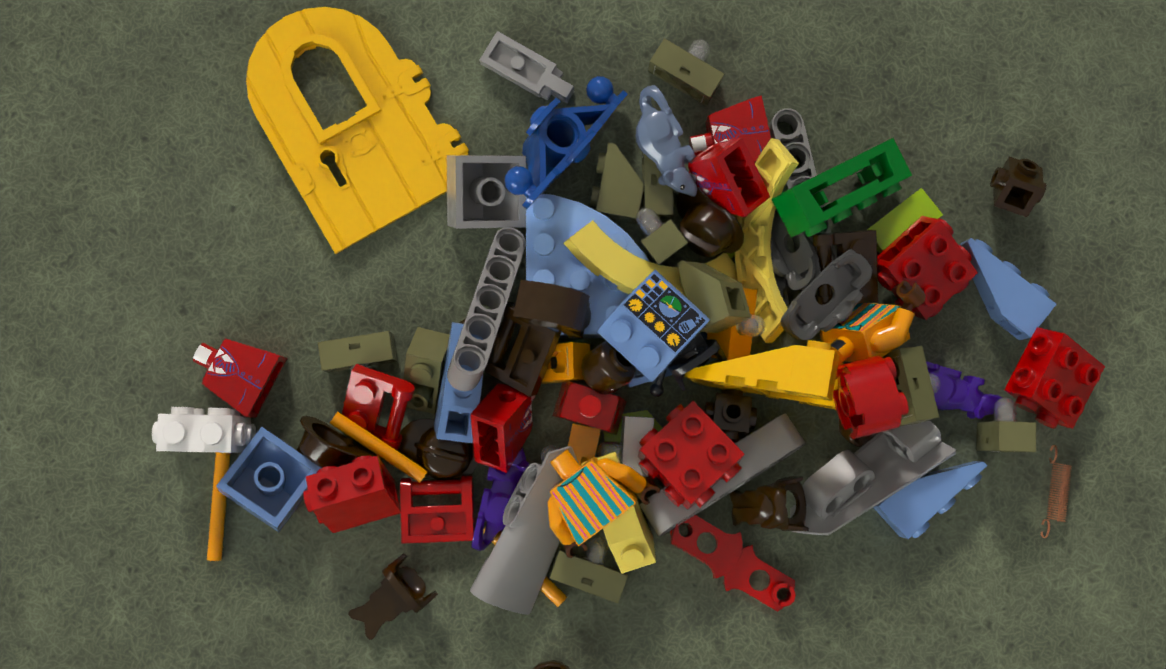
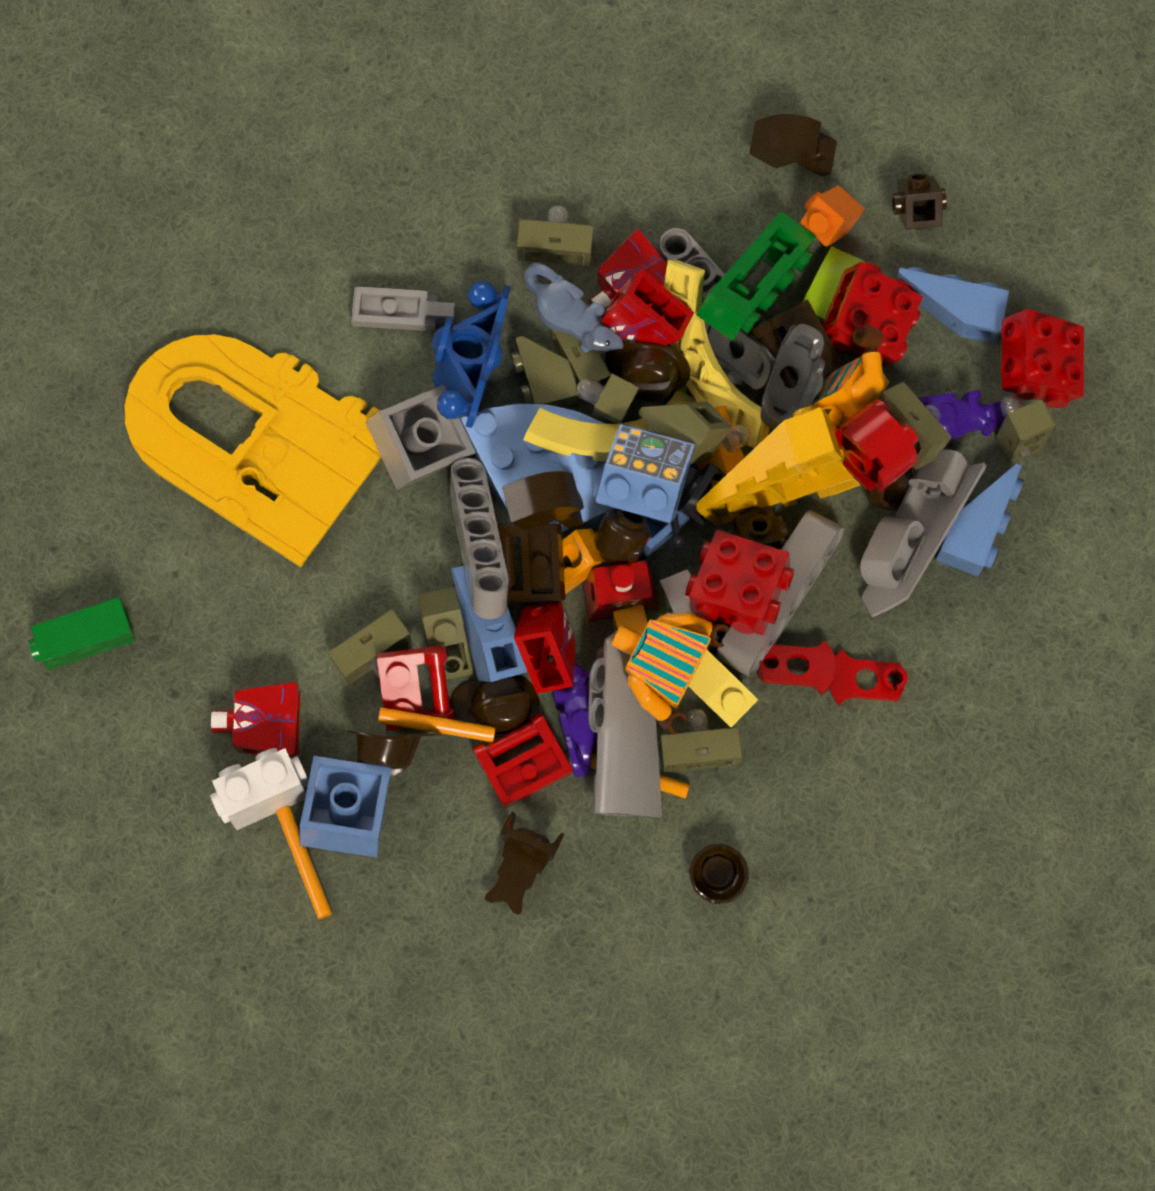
camera: 25 degrees left, 10 degrees down
red brick [303,455,401,533] -> none
dark brown hair [730,476,809,531] -> none
nougat piece [1041,445,1072,538] -> none
none -> green brick [28,597,136,670]
none -> dark brown brick [749,114,837,176]
none -> orange brick [799,185,865,247]

